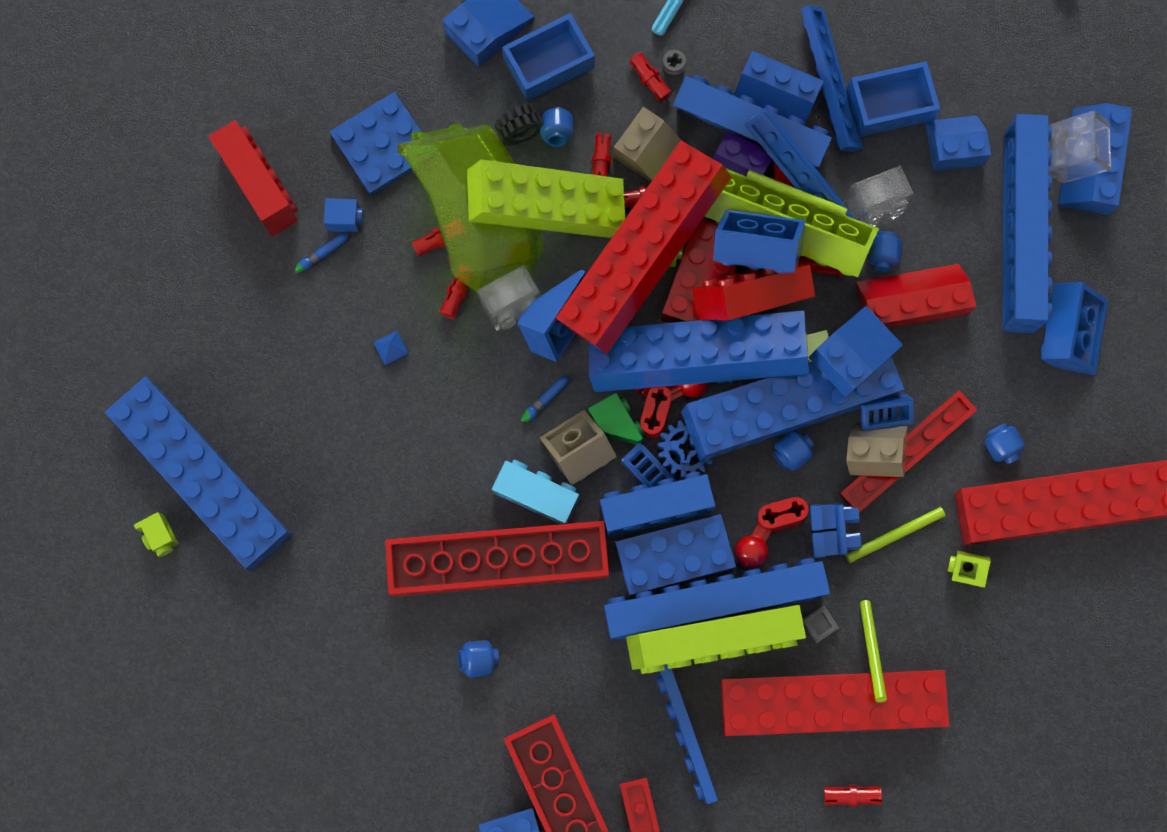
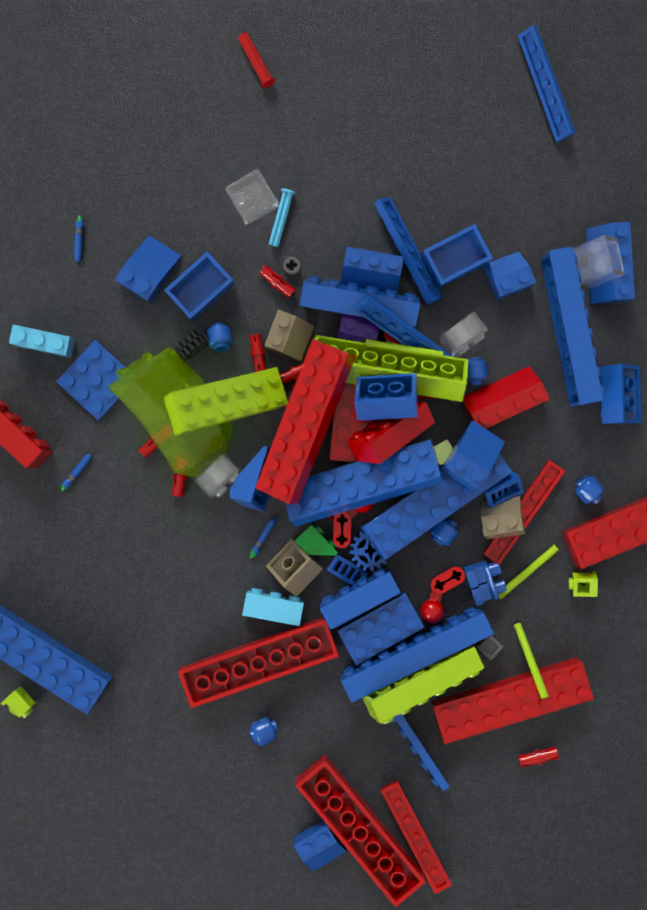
camera: 20 degrees left, 10 degrees up
blue brick [324,198,364,233] -> none
blue slope [373,331,409,366] -> none
none -> medium azure brick [9,325,75,358]

